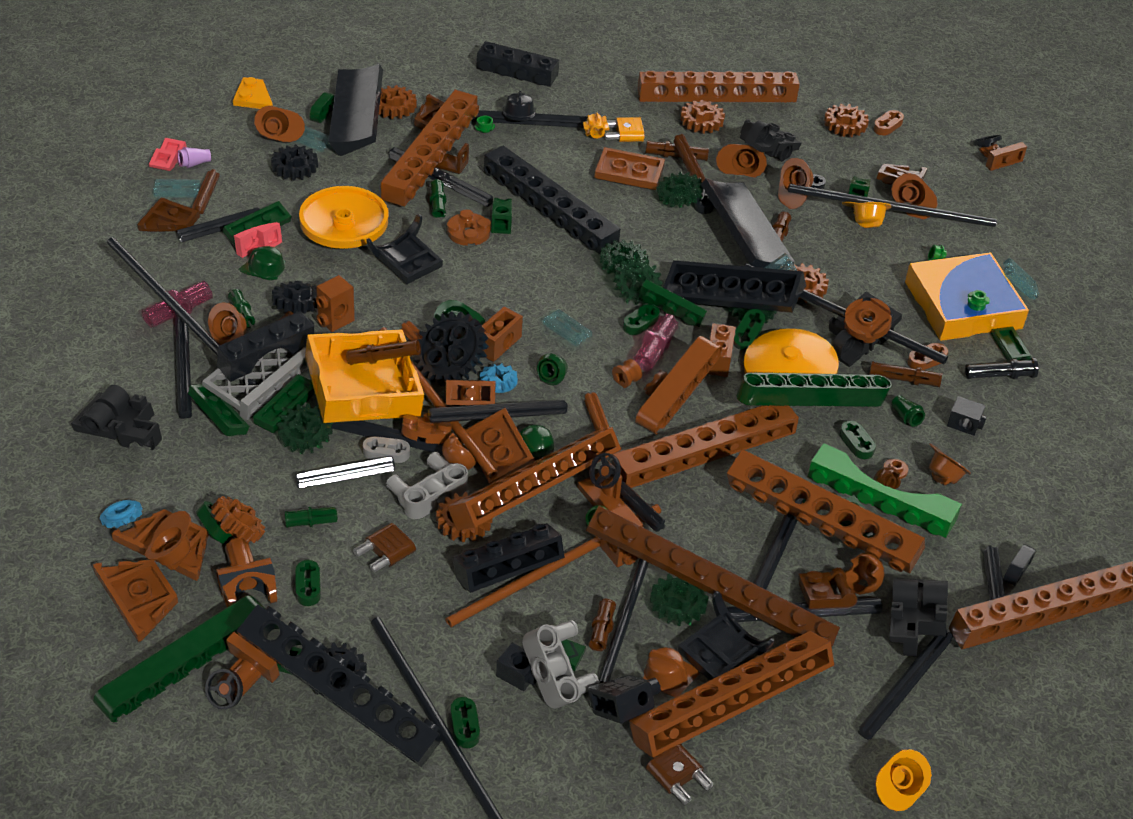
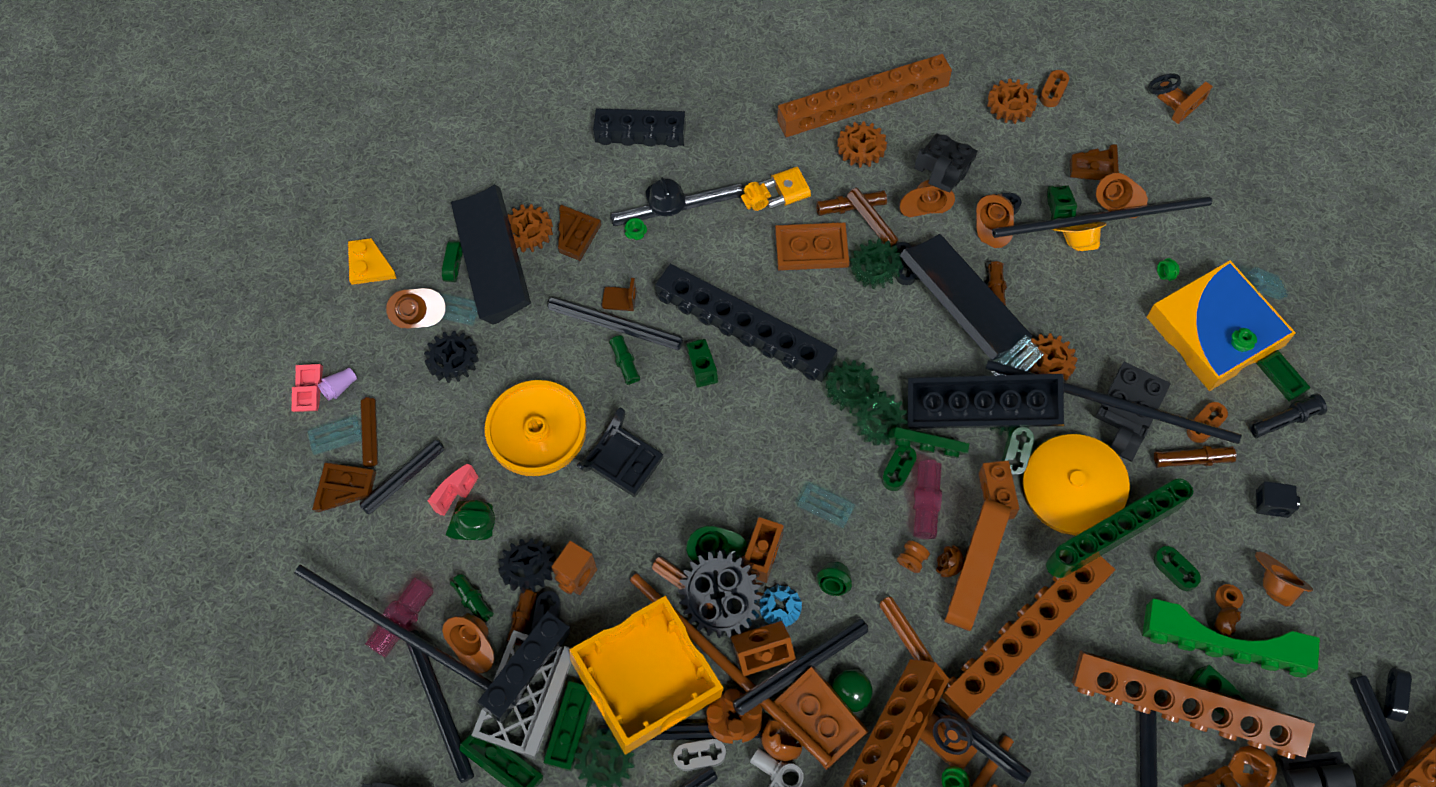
camera: 10 degrees left, 20 degrees up
dark green plate [223,201,292,246] -> none
reddish brown pin [346,339,421,365] -> none
dark orange brick [381,89,479,207] -> none
dark orange plate [447,209,491,246] -> none
dark orange plate [844,298,892,343] -> none
dark green cone [891,395,925,427] -> none

